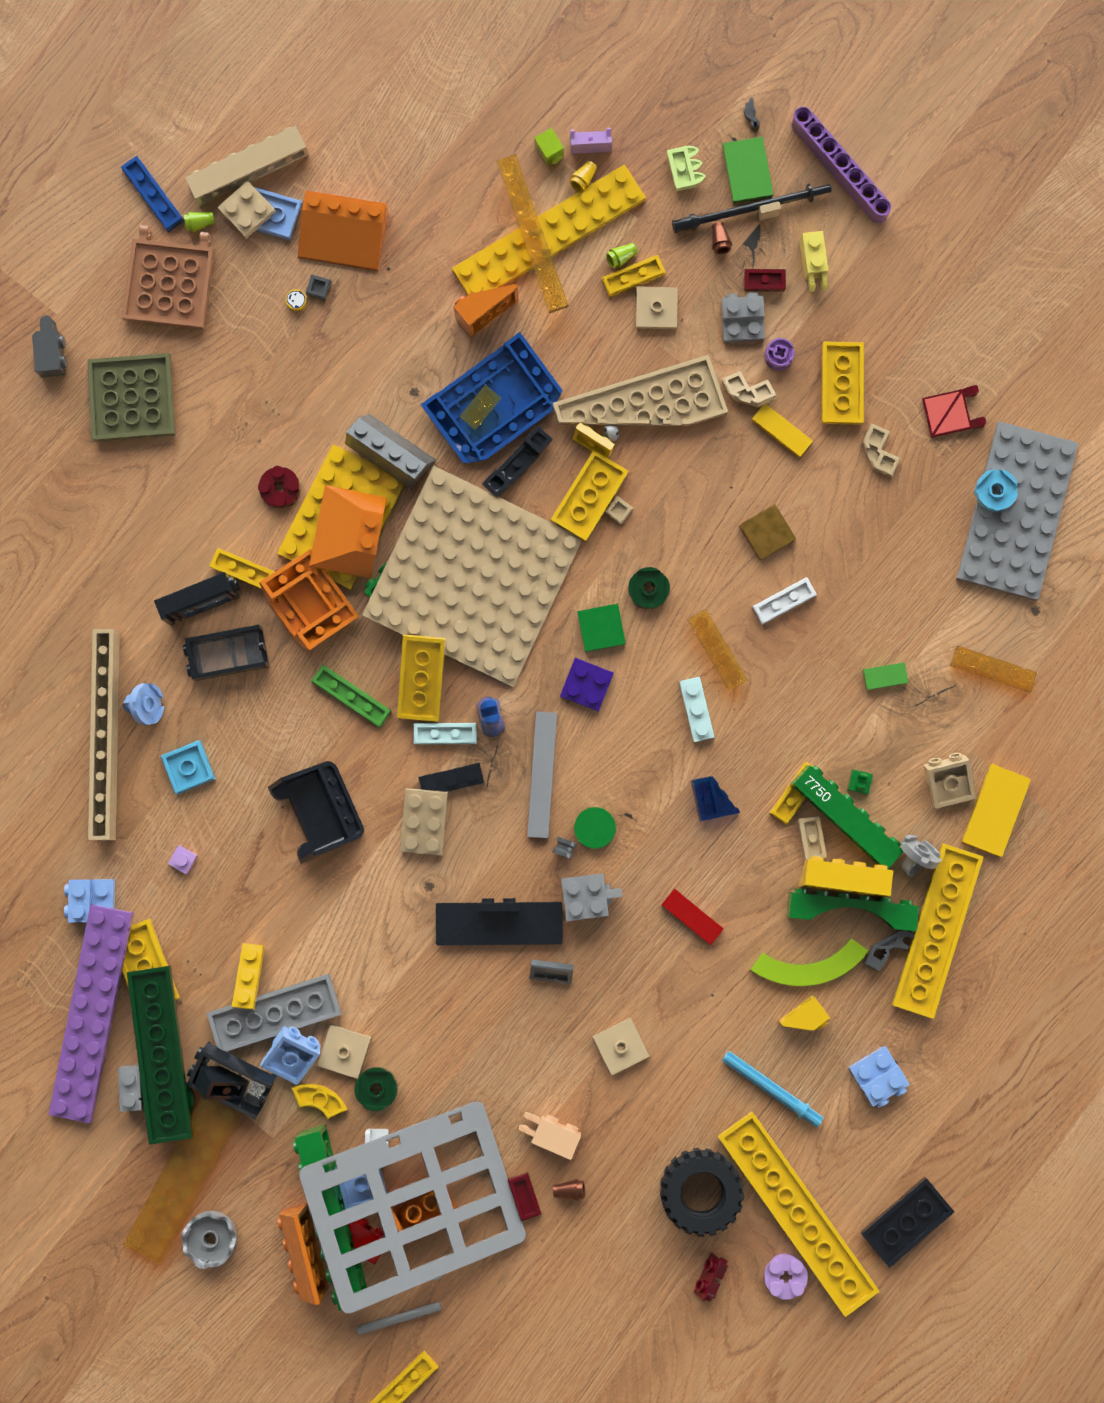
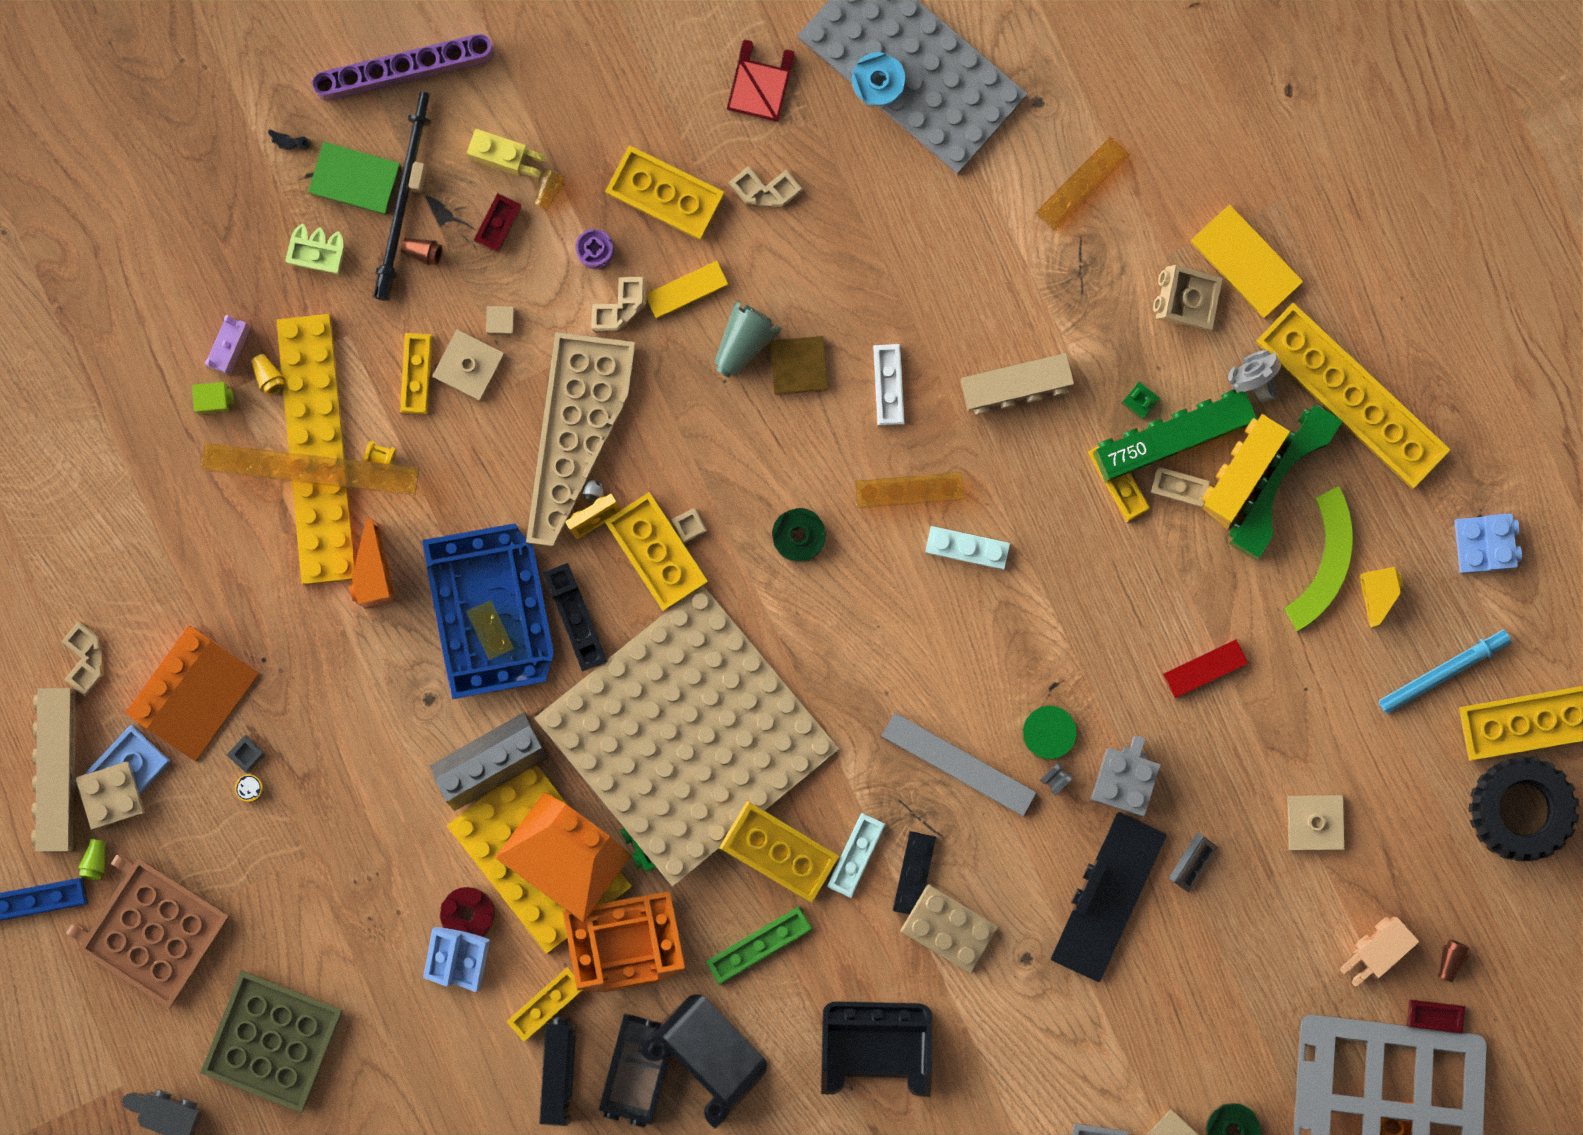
camera: 60 degrees left, 0 degrees up
blue piece [476,697,505,737] -> none
dark purple plate [560,658,614,712] -> none
green tile [577,603,626,652] -> none
lime cone [606,243,638,268] -> none
clear blue wing [691,776,740,822] -> none
light grey plate [721,292,765,343] -> none
bright green tile [862,662,908,690] -> none
dark grey piece [863,930,915,971] -> none
none -> tan tile [61,621,104,697]
none -> yellow bush [363,440,397,471]
none -> light blue slope [423,927,490,992]
none -> tan tile [486,306,514,335]
none -> clear yellow cone [533,168,565,210]
none -> black windscreen [638,994,767,1129]
none -> sand green cone [714,300,782,378]
none -> tan brick [960,353,1074,415]

